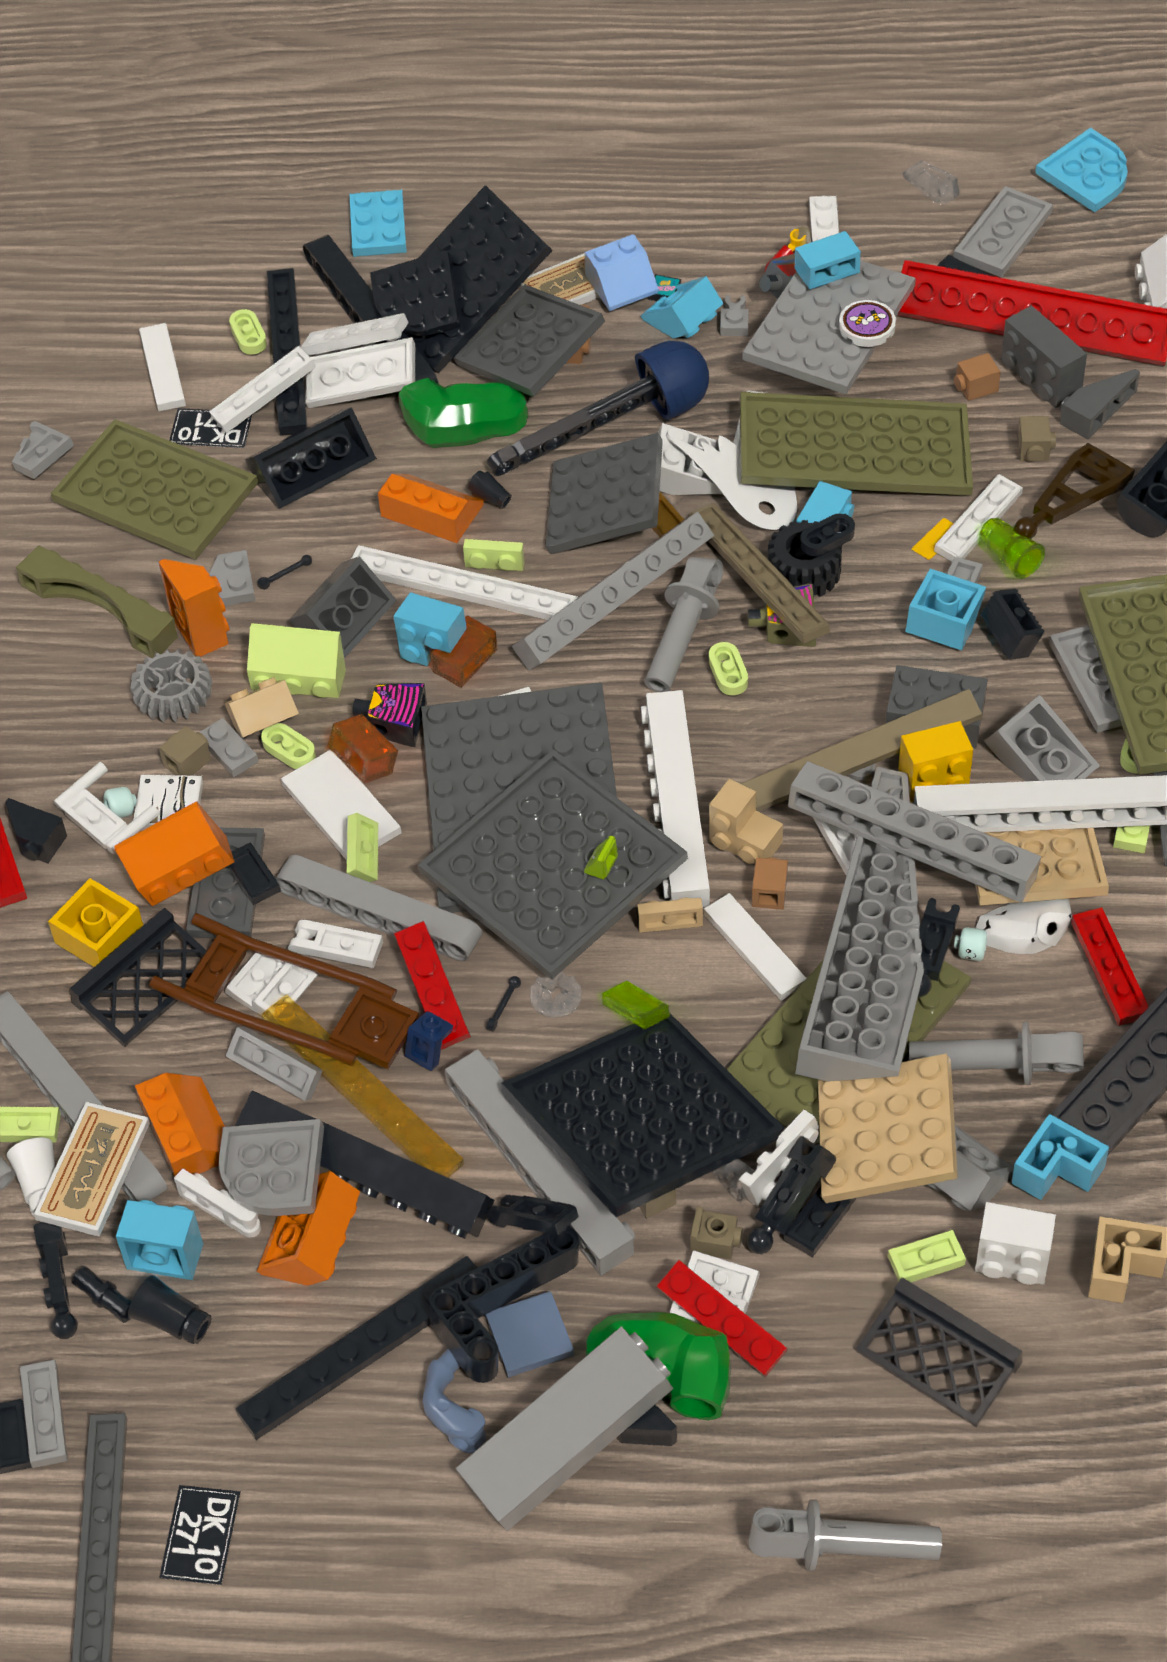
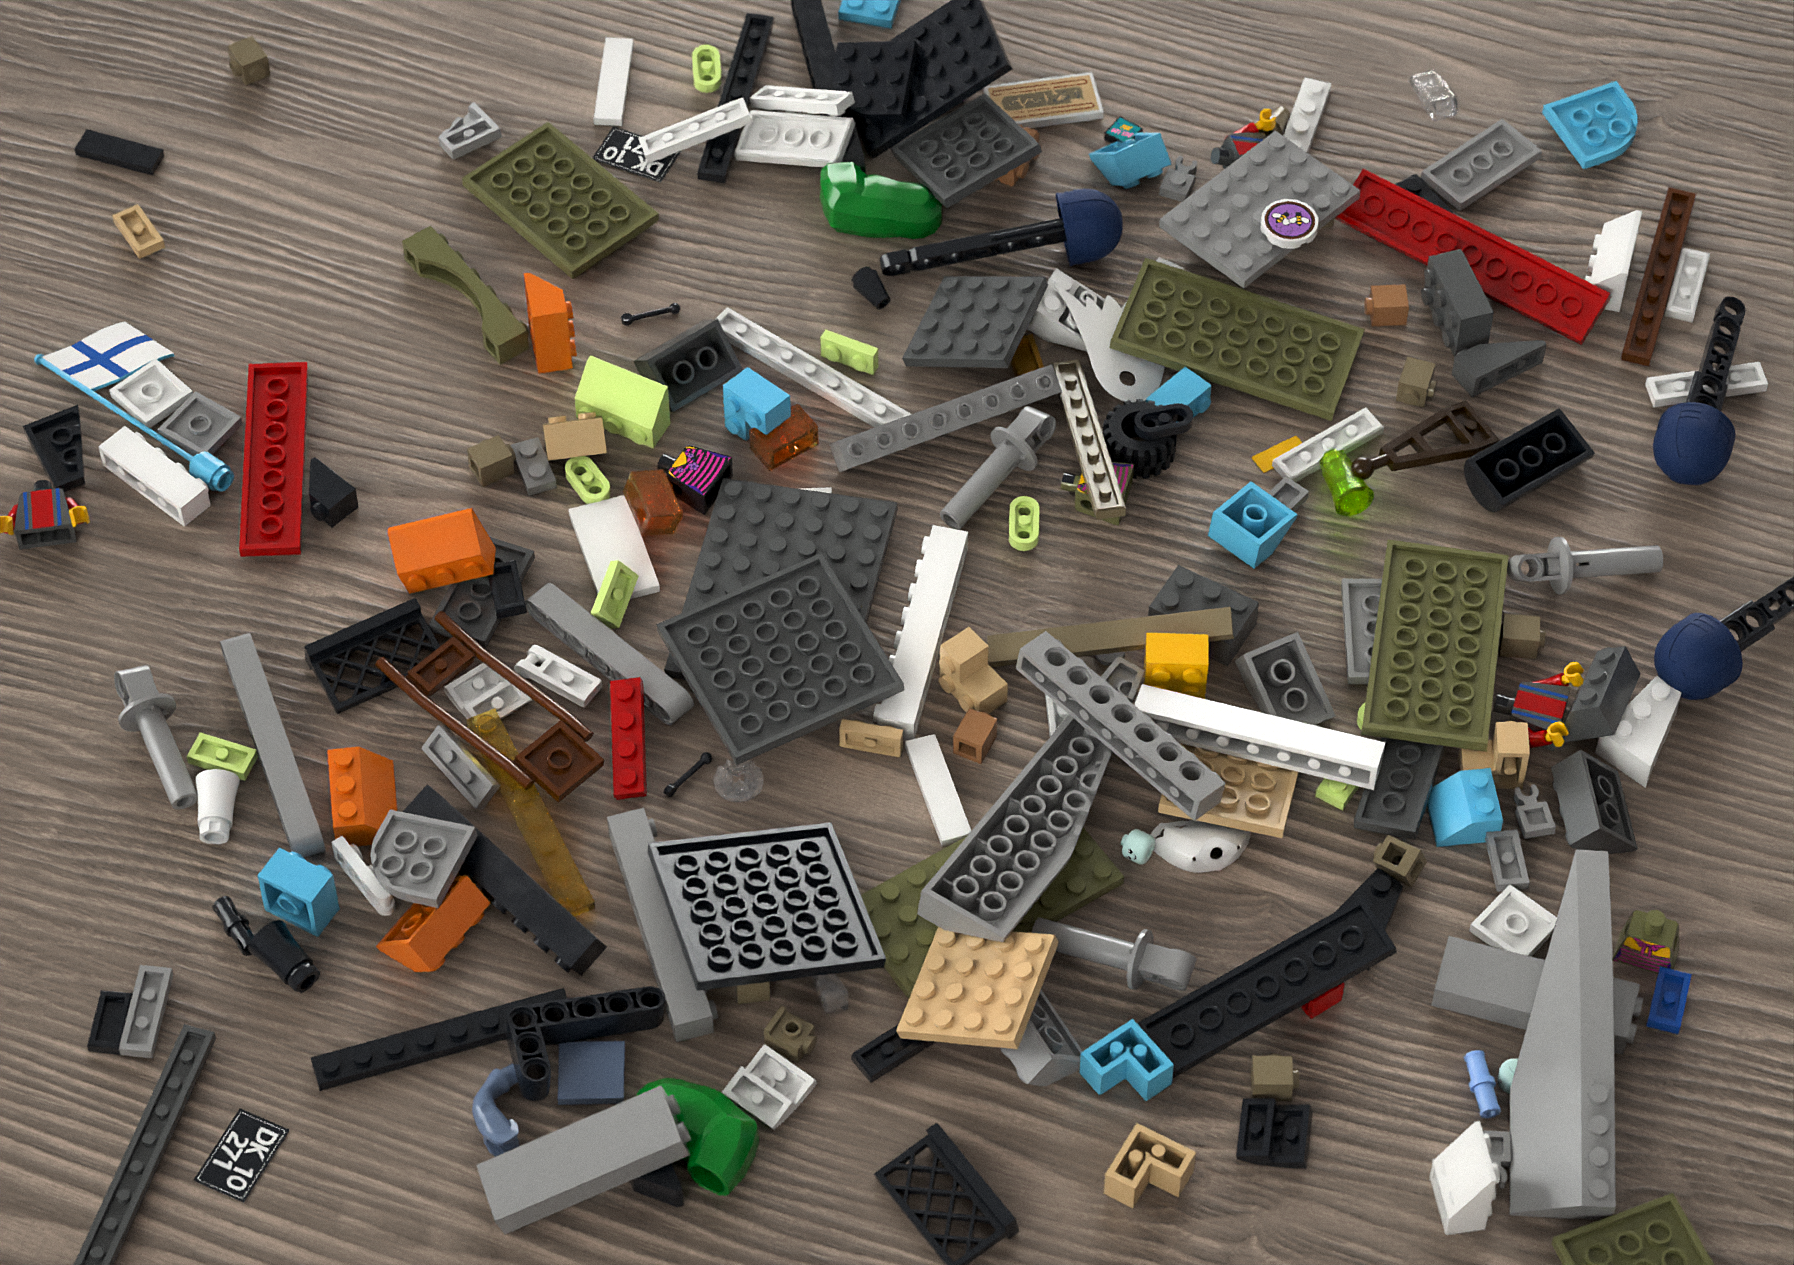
camera: 15 degrees right, 0 degrees up
tile [34,1102,150,1237] -> none
black plate [34,1222,78,1339] -> none
yellow brick [48,878,143,967] -> none
white plate [53,762,160,854] -> none
light aqua piece [103,787,137,818] -> none
light grey gear [130,648,213,723] -> none
white tile [133,775,203,831] -> none
light grey wing [209,550,255,606] -> none
black slope [245,407,377,509] -> none
orange slope [378,474,484,543] -> none
dark blue bracket [405,1012,453,1071] -> none
black hinge [486,1194,579,1235] -> none
lime slope [584,835,618,880] -> none
light blue slope [585,234,658,311] -> none
clear neon green tile [602,981,670,1030] -> none
red plate [657,1260,788,1377] -> none
white wing [738,1110,819,1208] -> none
black plate [747,1136,837,1255] -> none
medium azure brick [795,231,861,289] -> none
yellowish green plate [888,1230,966,1282] -> none
black plate [918,898,960,997] -> none
white brick [975,1202,1056,1285] -> none
black brick [980,588,1045,660] -> none
red plate [1071,907,1149,1026] -> none

